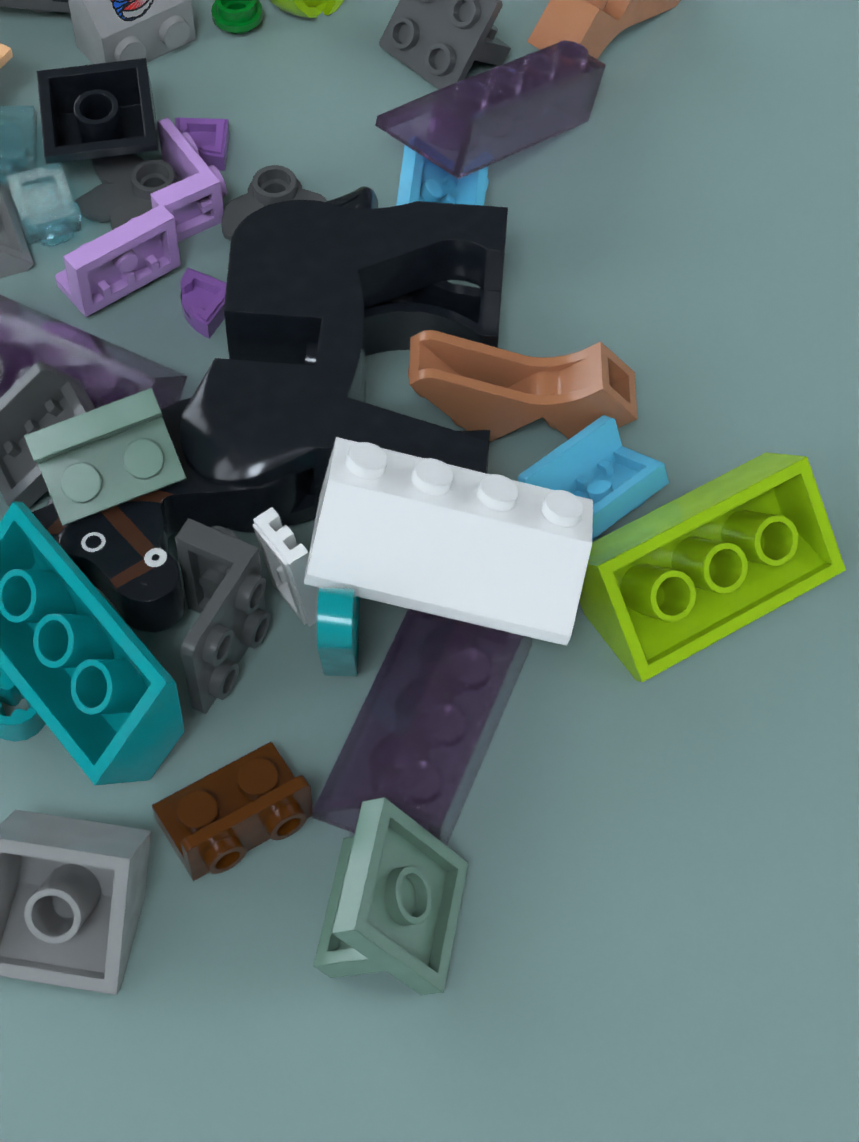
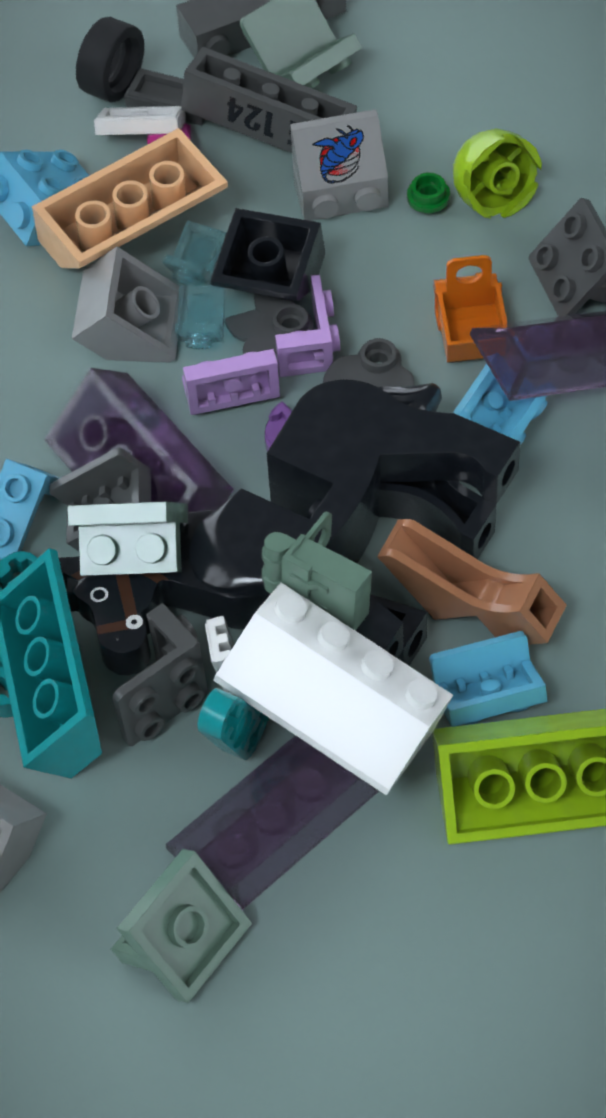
camera: 30 degrees right, 0 degrees up
reddish brown bracket [152,742,313,881] -> none
medium lavender tile [175,117,230,171] -> none
none -> sand green piece [262,511,372,631]
none -> orange piece [433,255,511,363]

